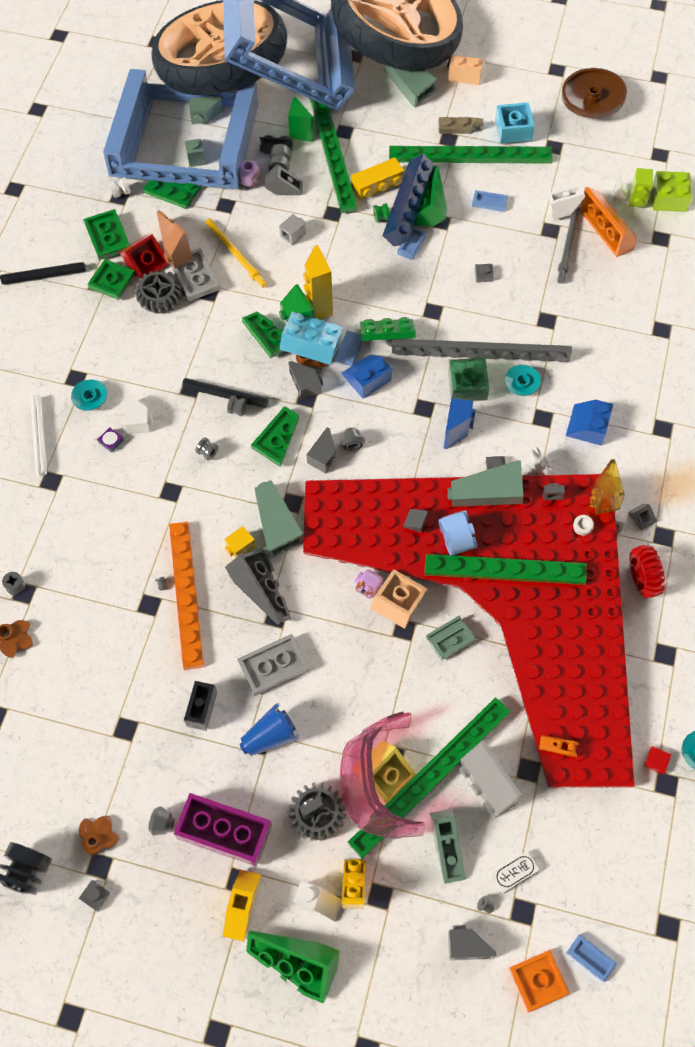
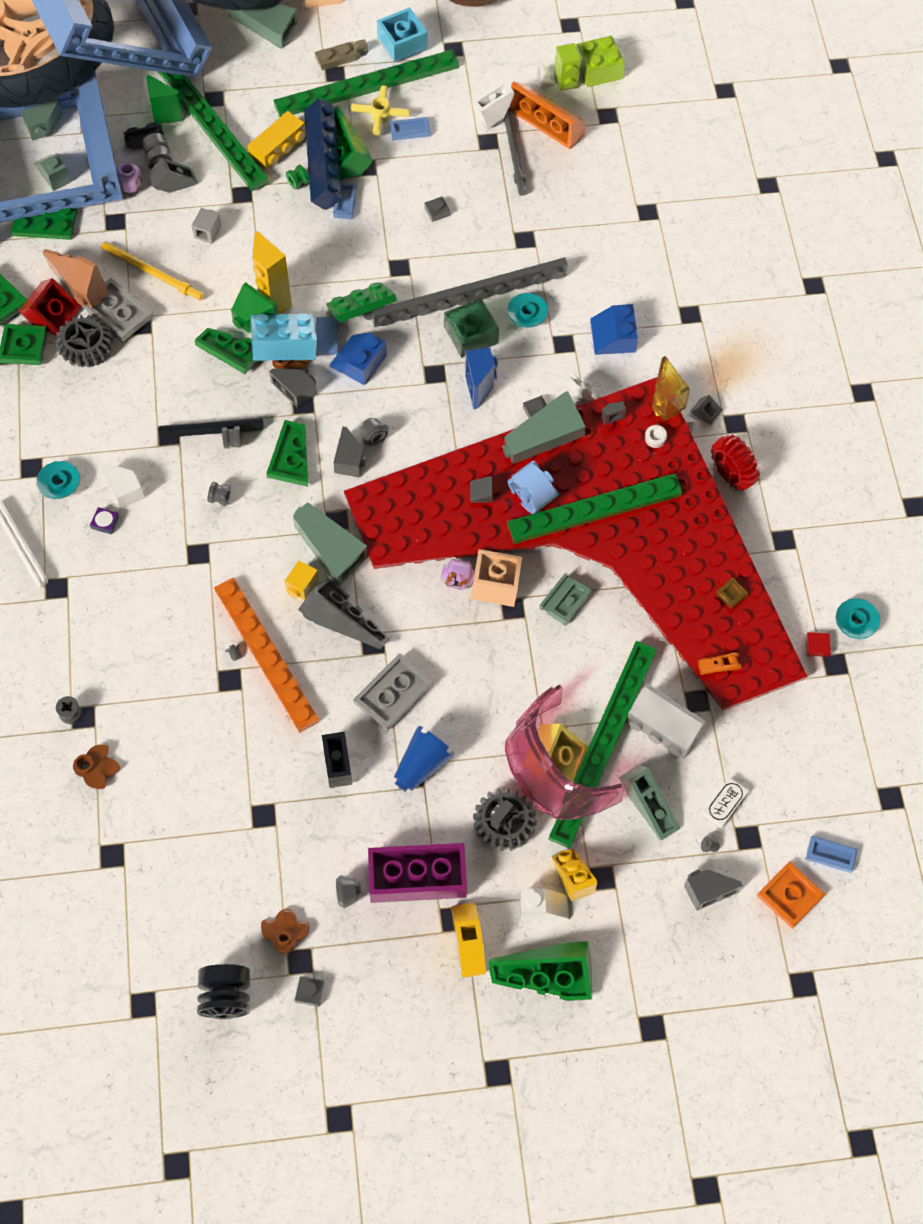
camera: 25 degrees left, 0 degrees up
none -> light yellow bar [351,86,409,135]
none -> pearl gold tile [716,578,748,610]

